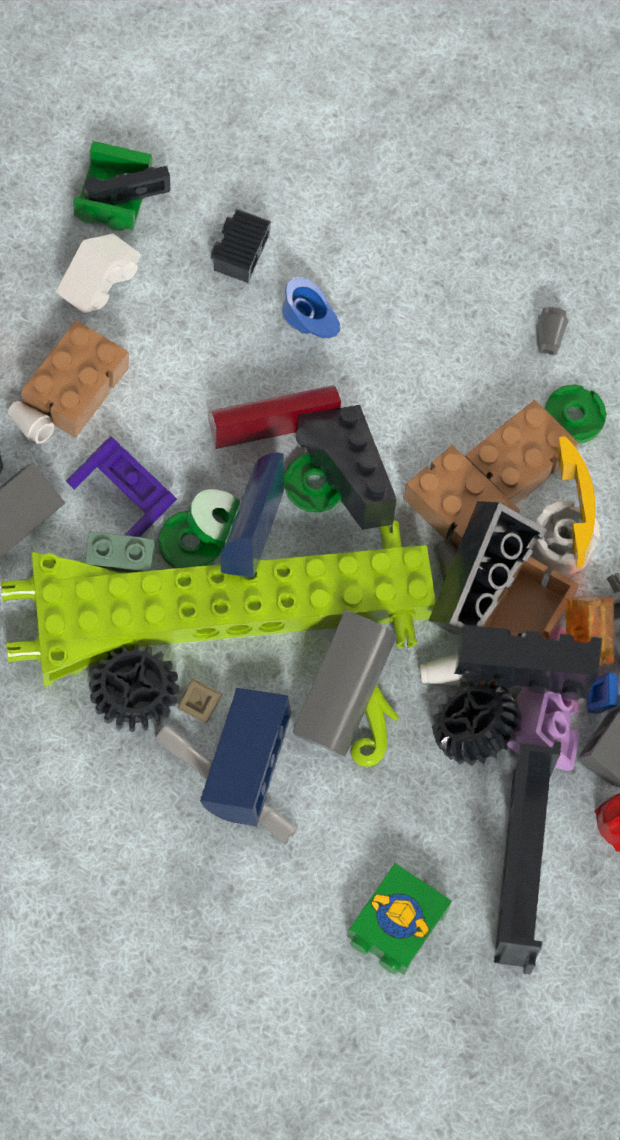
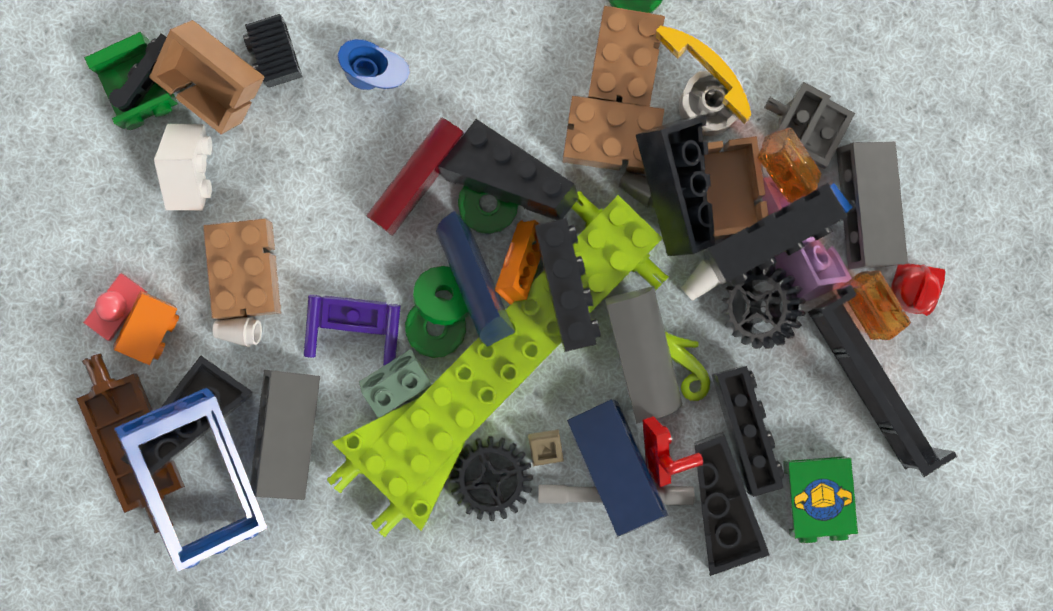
camera: 30 degrees left, 20 degrees up
none -> medium nougat piece [149,20,265,134]
none -> orange piece [495,220,541,305]
none -> black brick [535,218,601,352]
none -> red plate [642,416,703,487]
none -> black wedge [694,432,770,576]
none -> black brick [711,366,784,497]
none -> clear orange brick [841,271,911,340]

